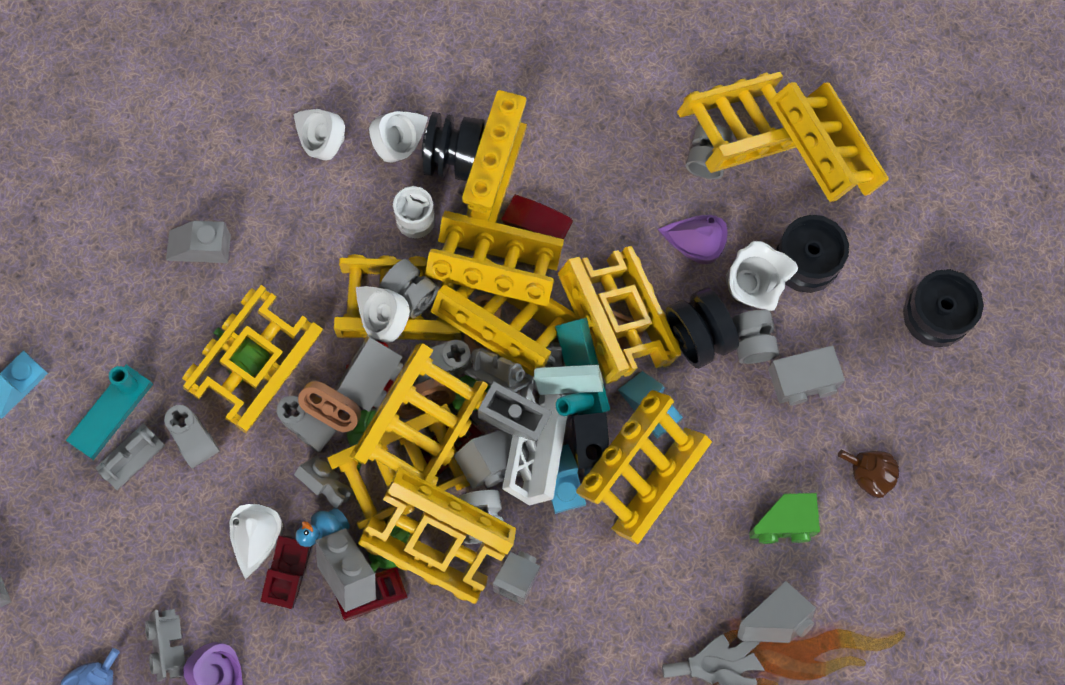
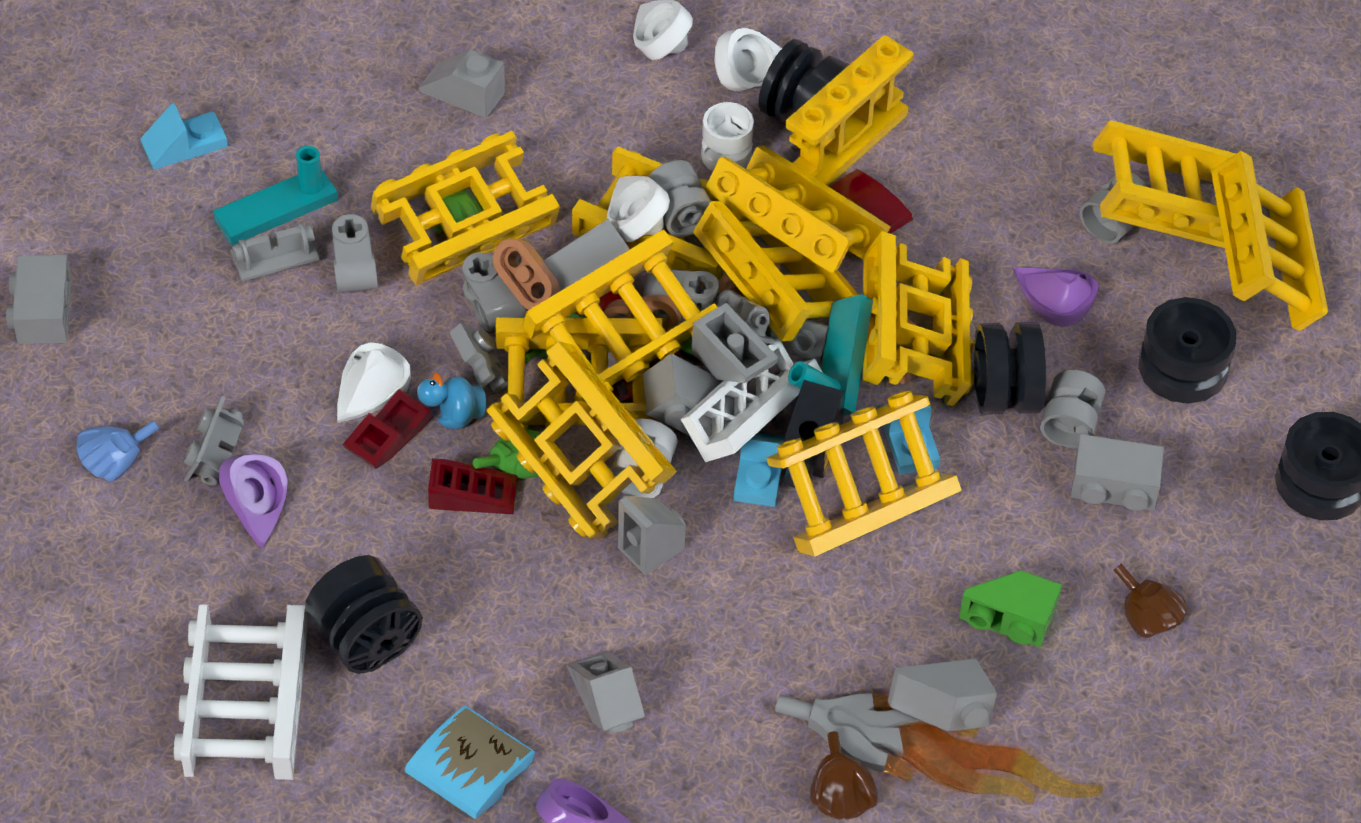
camera: 25 degrees right, 20 degrees down
light grey brick [315,528,376,612] -> none
light aqua tile [534,365,603,395] -> none
white piece [726,241,798,311] -> none

